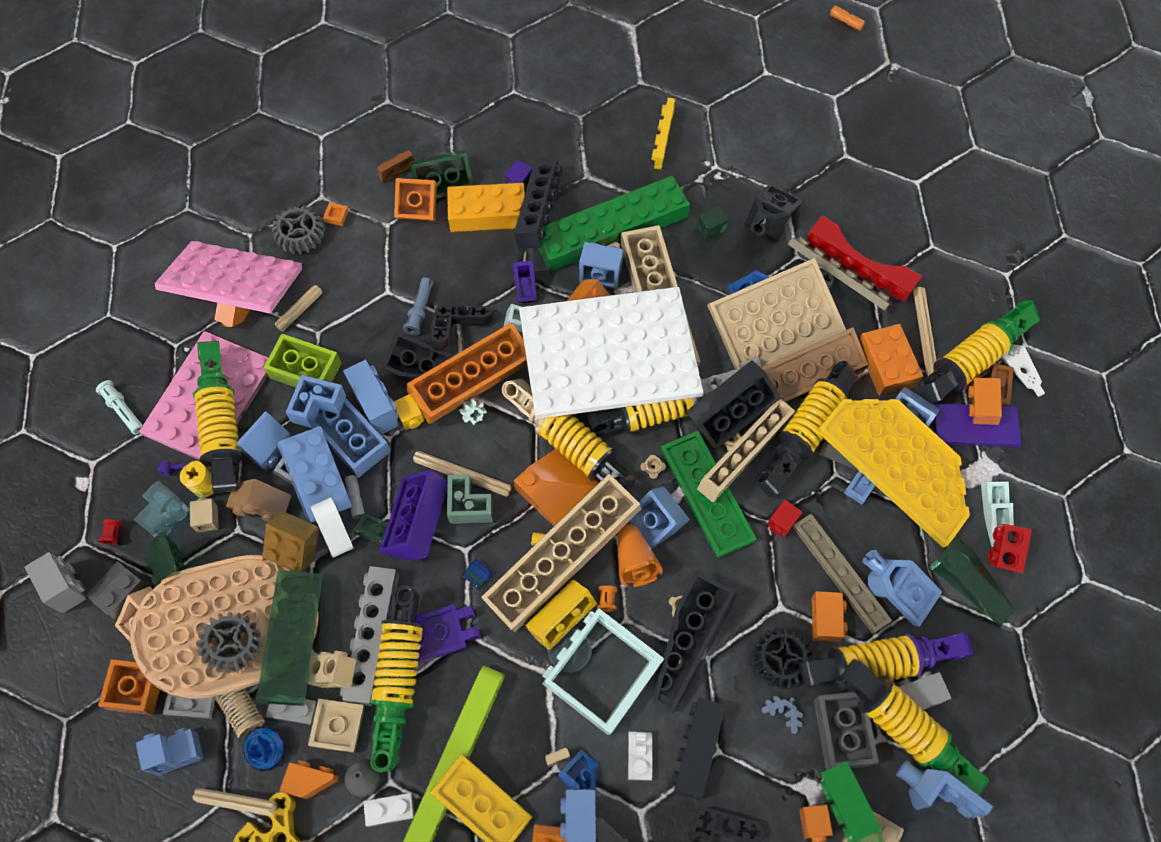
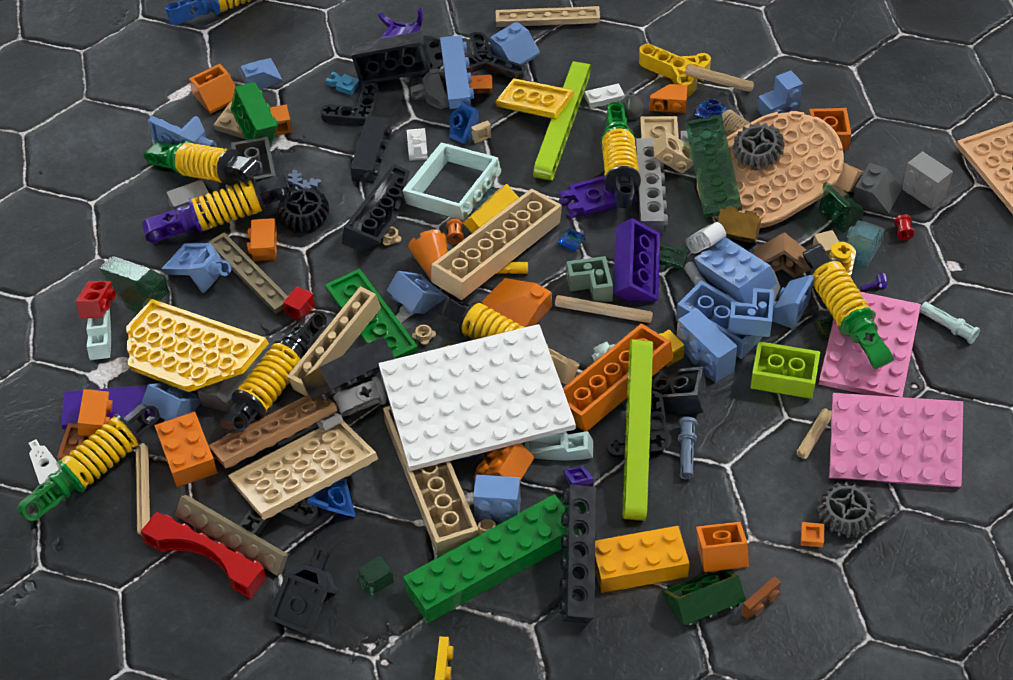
camera: 175 degrees right, 15 degrees down
dark purple brick [505,160,533,191] -> none
none -> lime beam [622,339,653,521]

